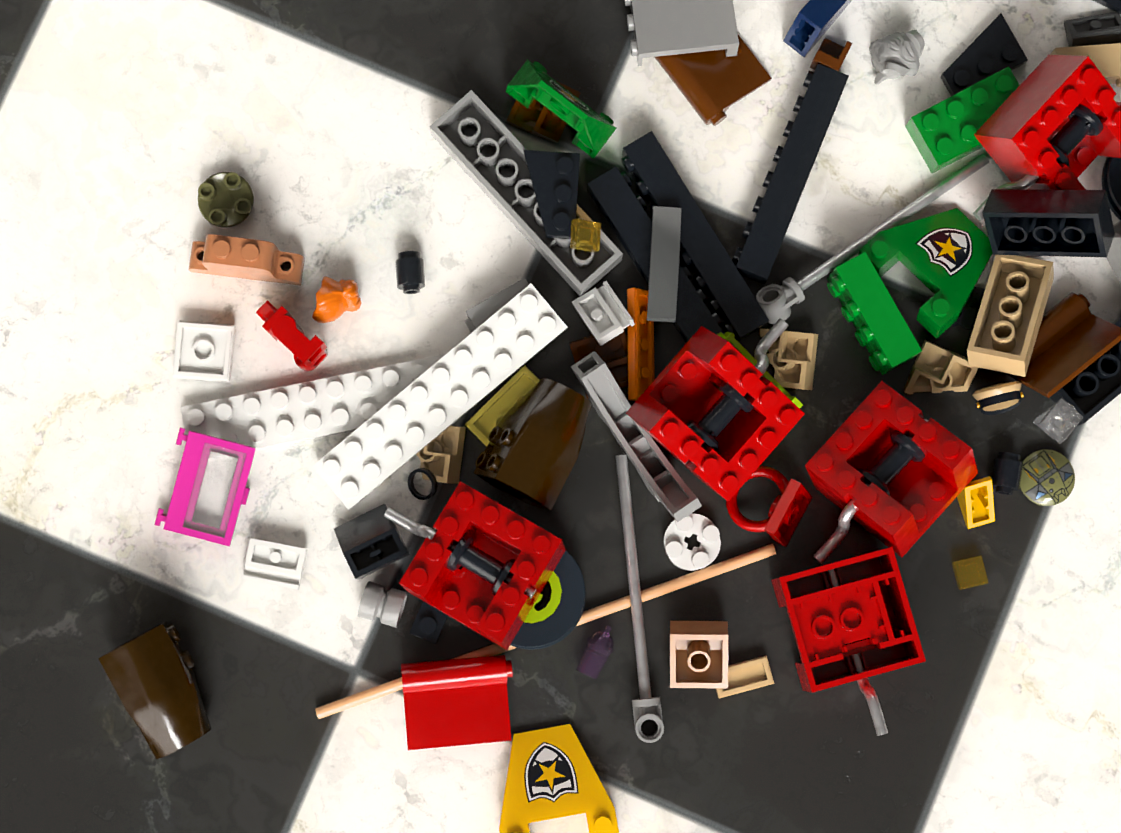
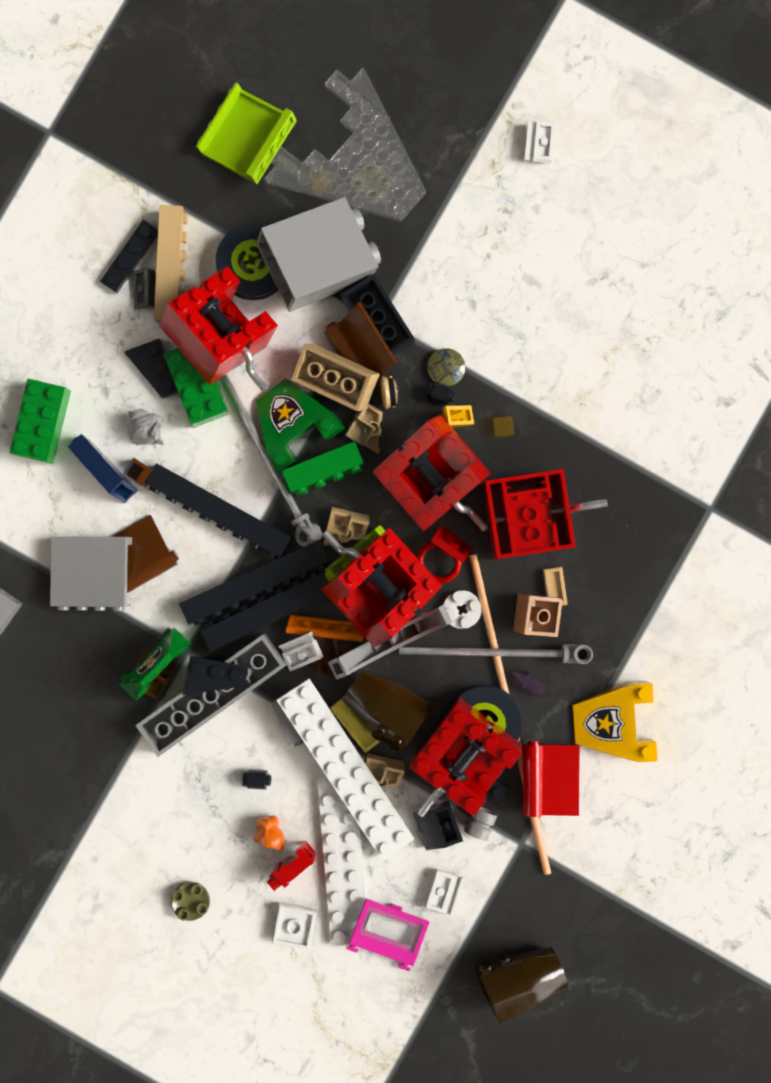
camera: 80 degrees left, 5 degrees up
nougat brick [188,234,305,286] -> none
black piece [408,468,438,500] -> none
clear yellow tile [570,219,601,253] -> none
dark grey slope [647,206,681,322] -> none
black brick [982,189,1115,257] -> none
clear bracket [1034,398,1083,444] -> none

